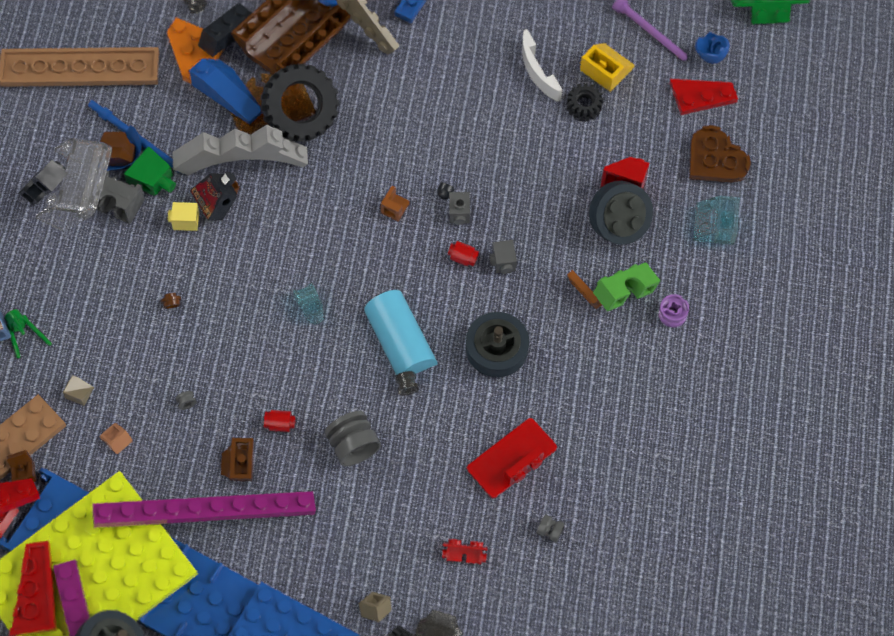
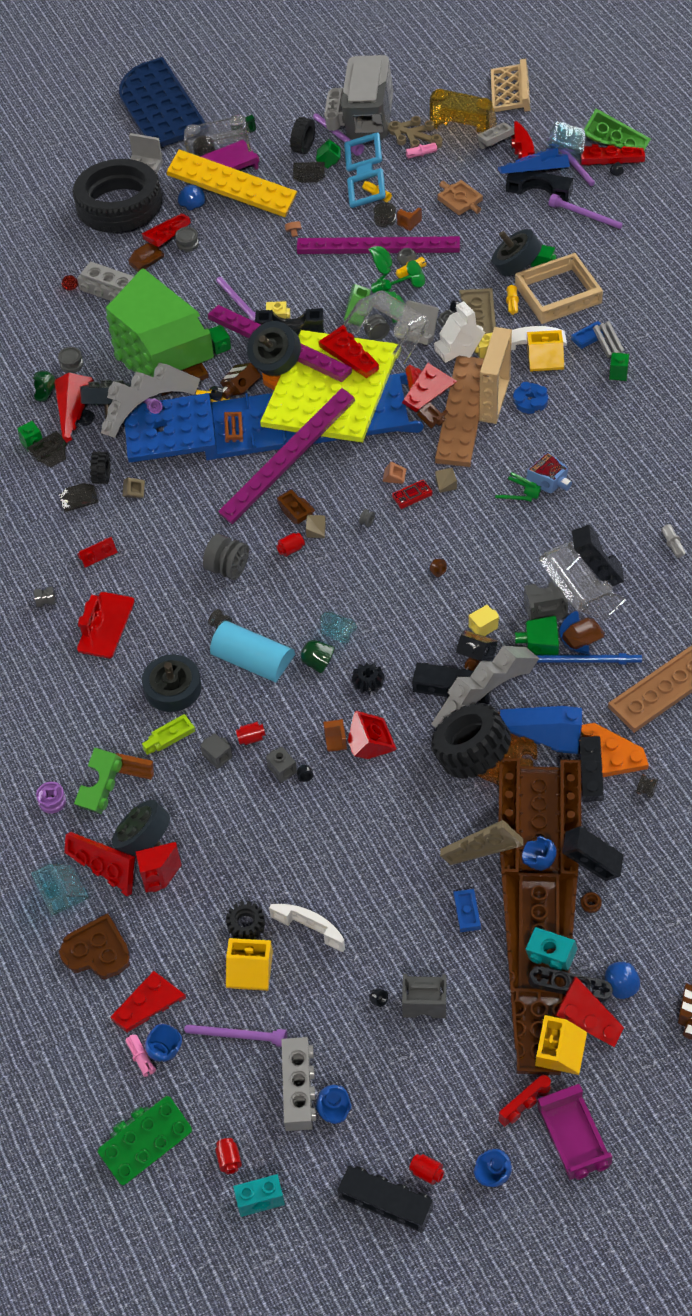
camera: 150 degrees right, 10 degrees down
none -> red wing [64,832,135,896]
none -> bright pink axle [126,1034,156,1077]
none -> lime hinge [142,714,195,755]
none -> dark orange tile [224,412,243,442]
none -> dark green hair [300,640,335,673]
none -> dark tan slope [306,515,326,538]
none -> red slope [348,711,397,759]
none -> black gear [352,662,385,695]
none -> tile [392,479,433,509]
none -> black brick [412,662,492,704]

